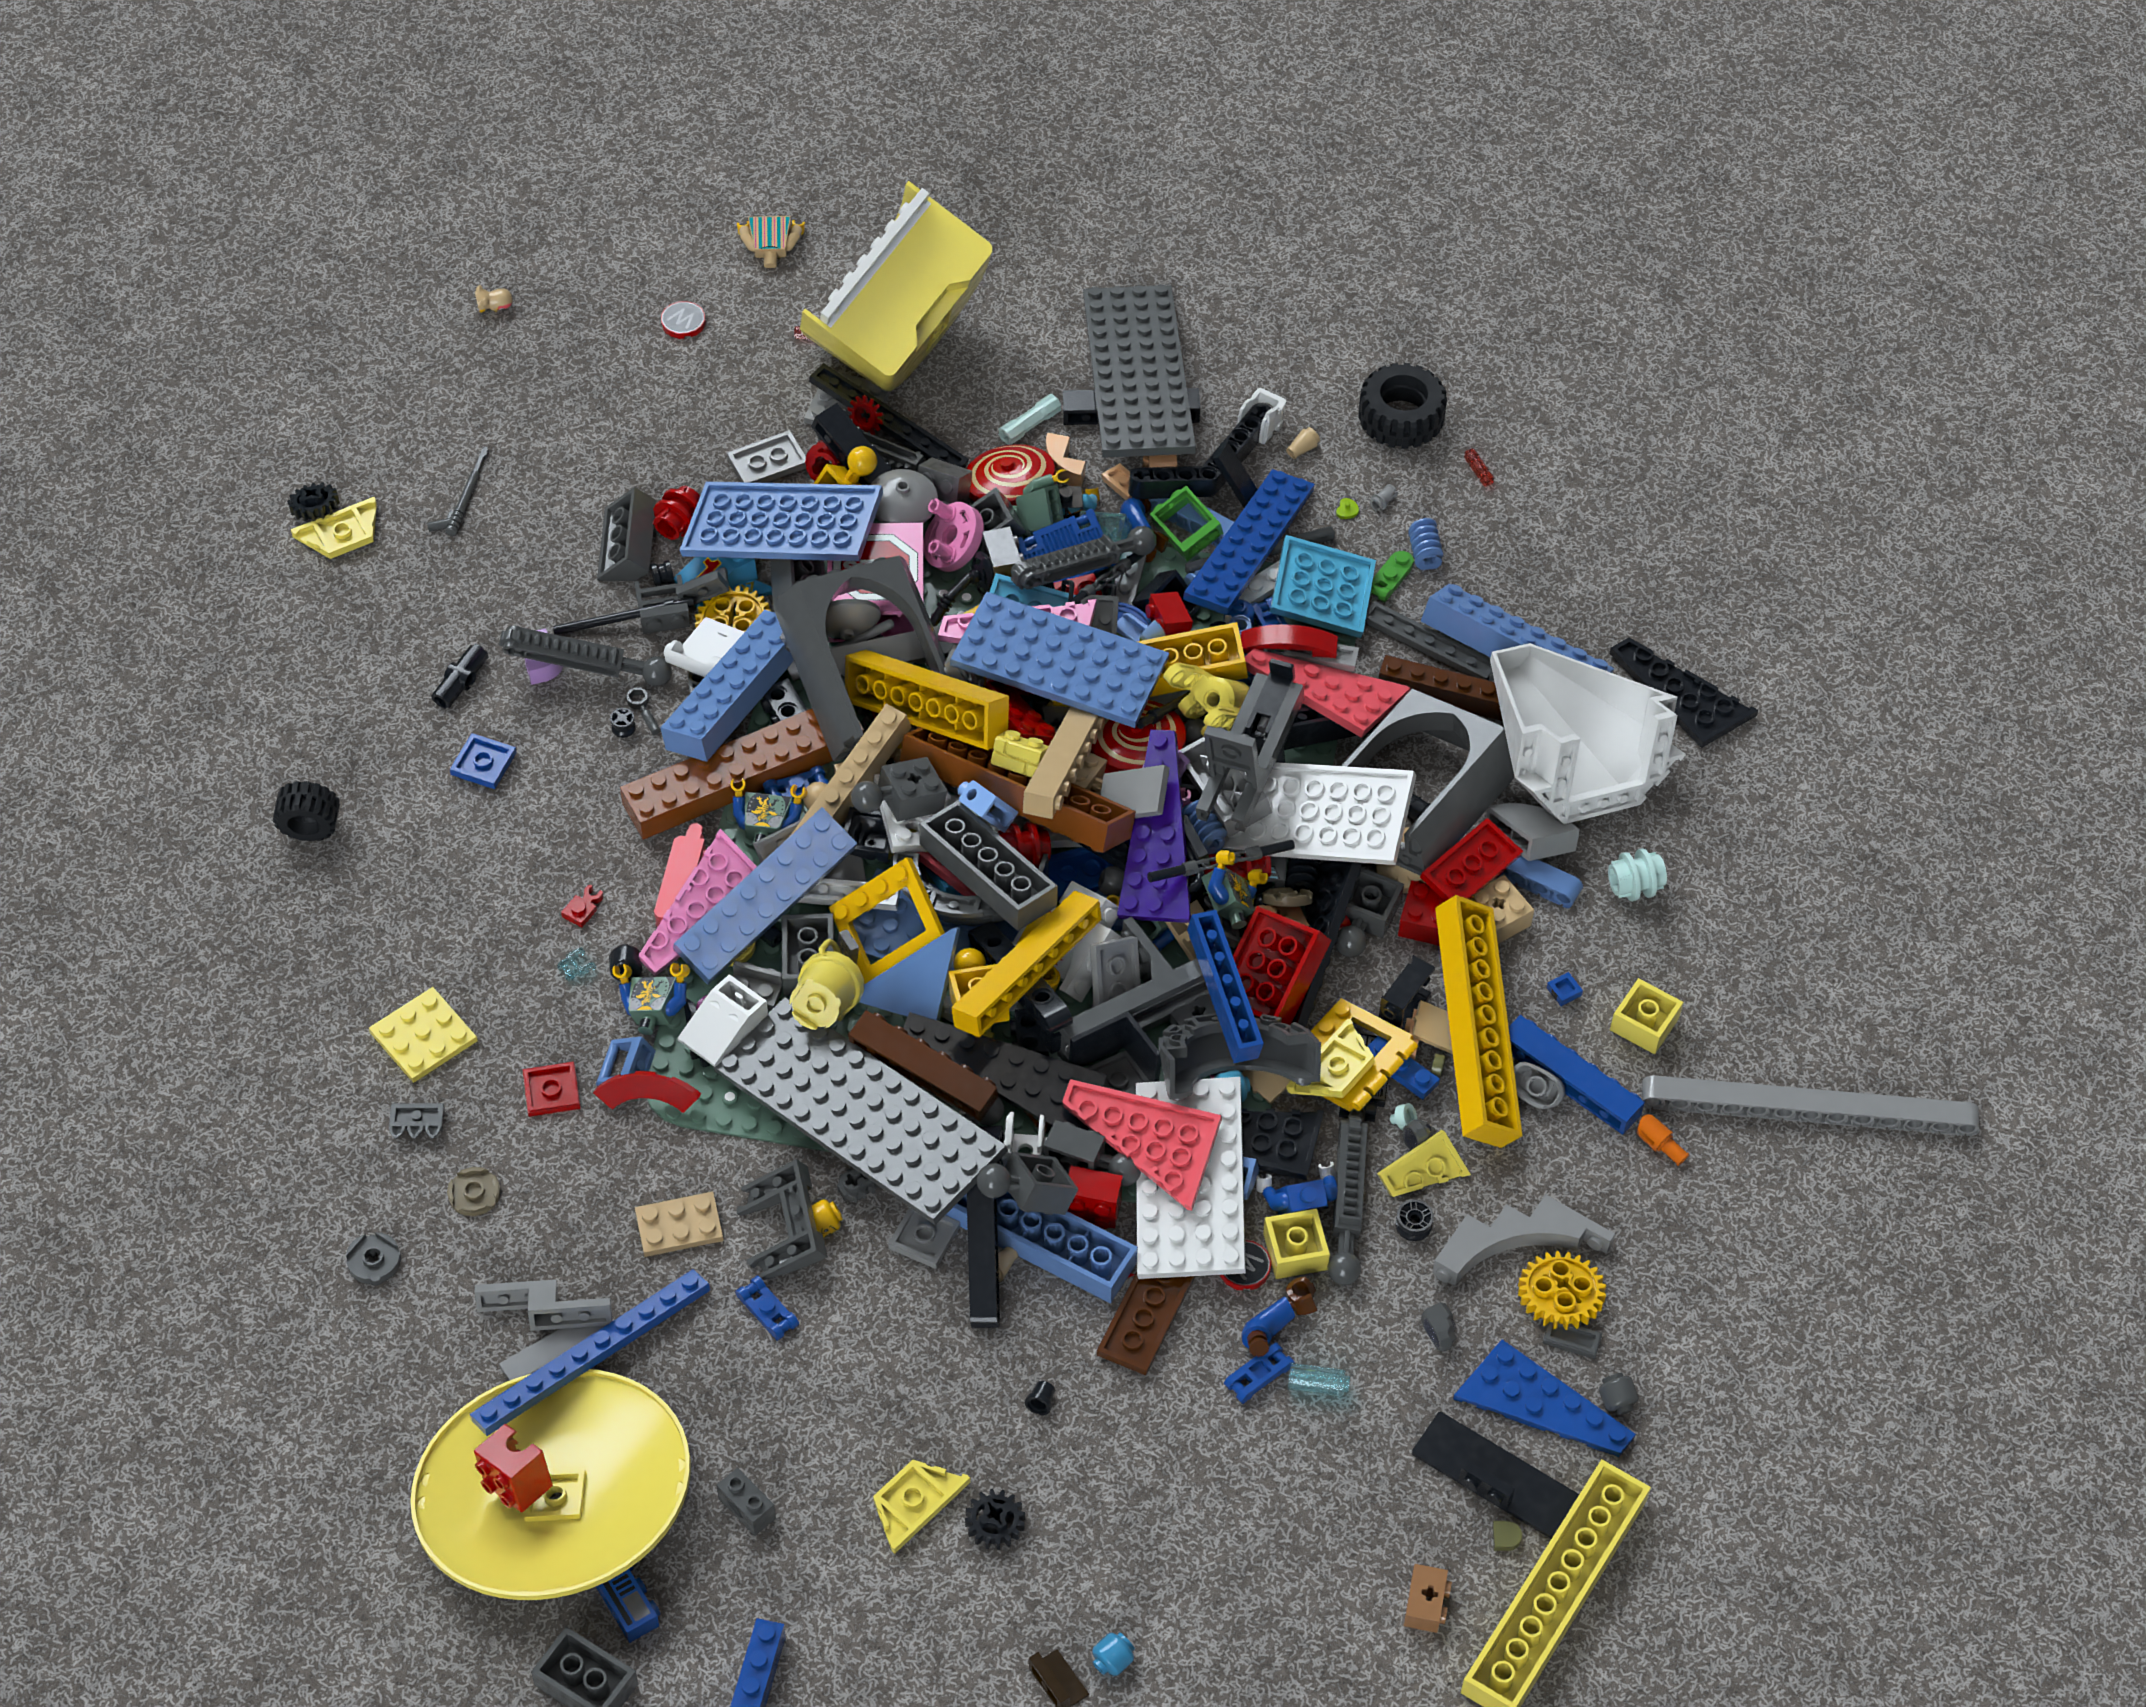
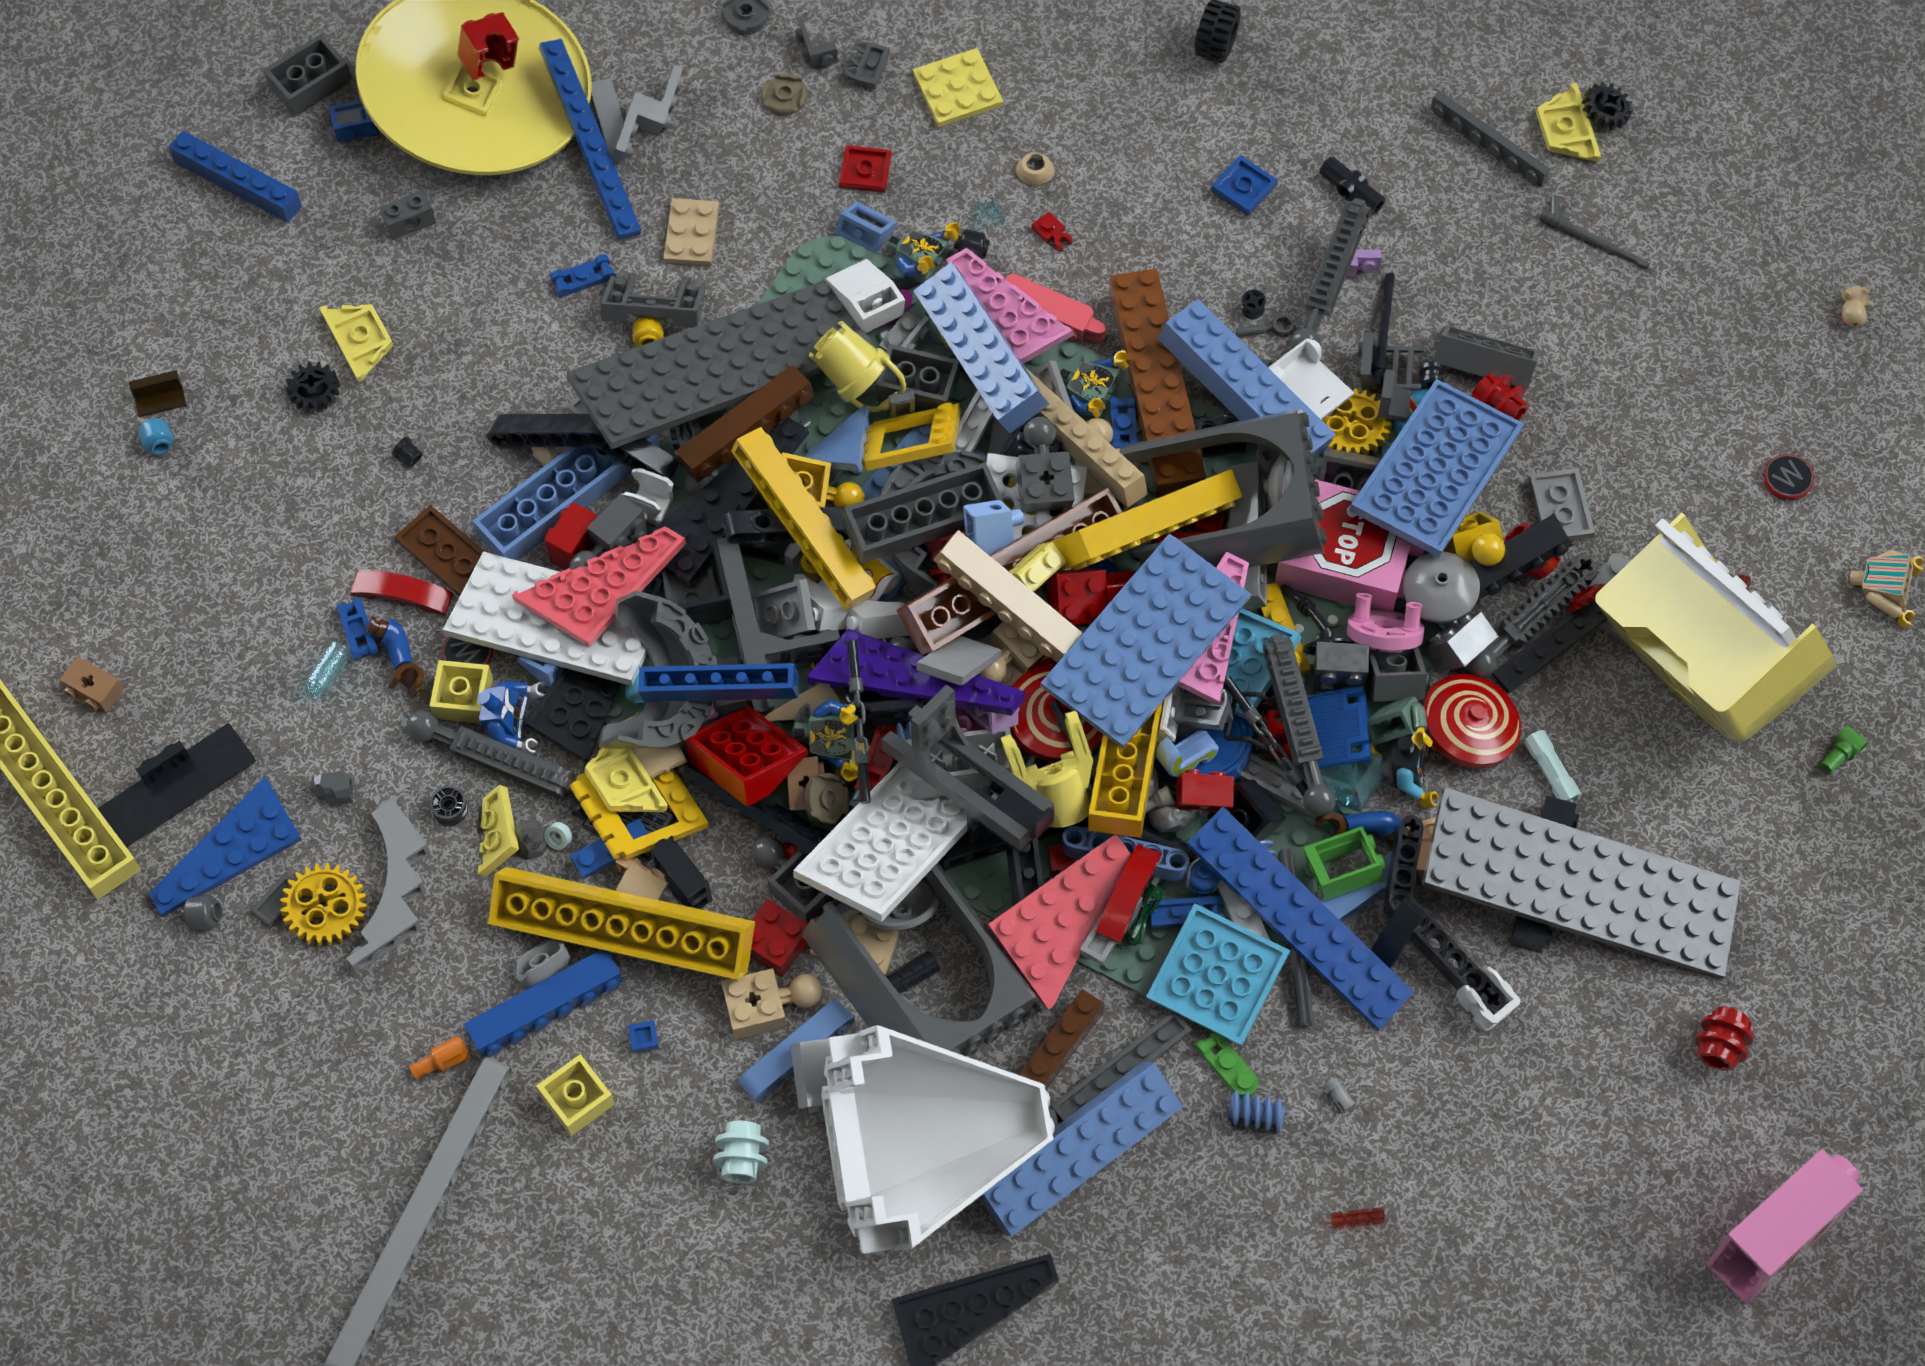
camera: 110 degrees right, 10 degrees up
red tile [593,1071,702,1113] -> none
dark grey brick [977,1152,1078,1215] -> none
light nougat brick [1046,433,1085,487] -> none
tan cone [1286,427,1320,459] -> none
lime piece [1336,498,1359,519] -> none
black tyre [1358,363,1447,449] -> none
red plate [1420,818,1523,901] -> none
olive tile [1431,1053,1446,1083] -> none
olive tile [1492,1521,1522,1551] -> none
none -> red slope [350,571,453,616]
none -> dark grey bracket [795,19,838,69]
none -> tan piece [1016,153,1055,186]
none -> dark grey plate [1431,91,1551,187]
none -> red piece [1695,1007,1755,1071]
none -> bright pink brick [1707,1149,1863,1305]

